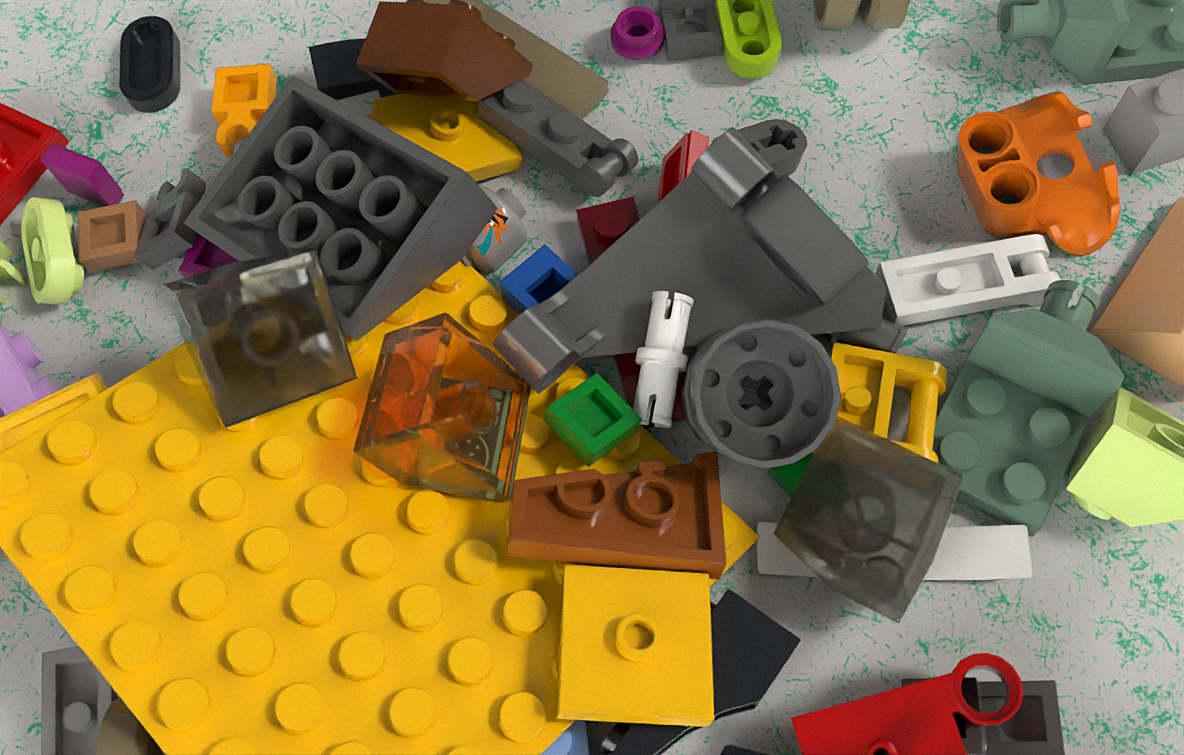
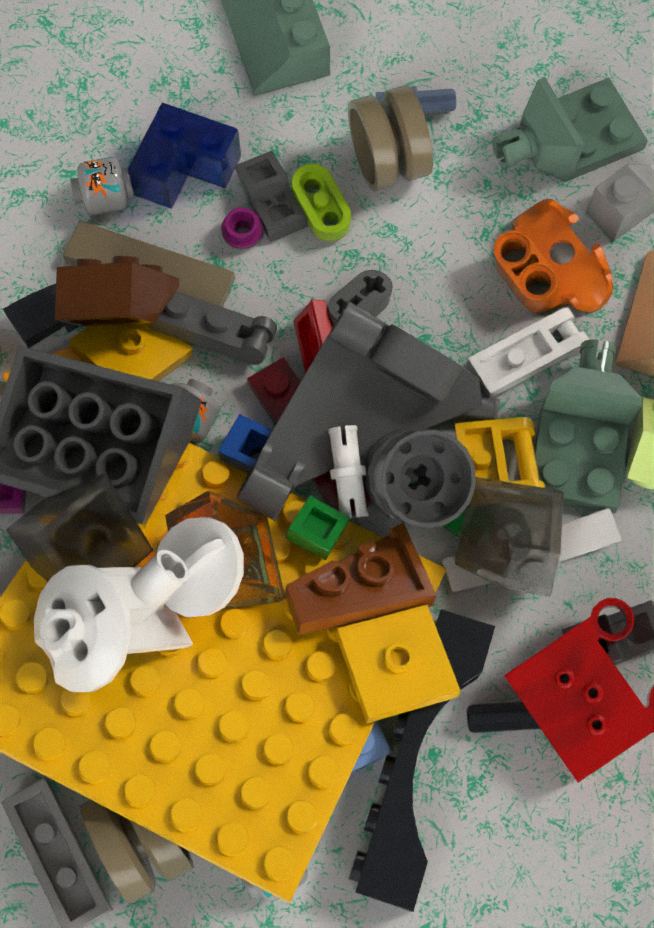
camera: 25 degrees left, 5 degrees up
none -> white piece [34,517,244,692]

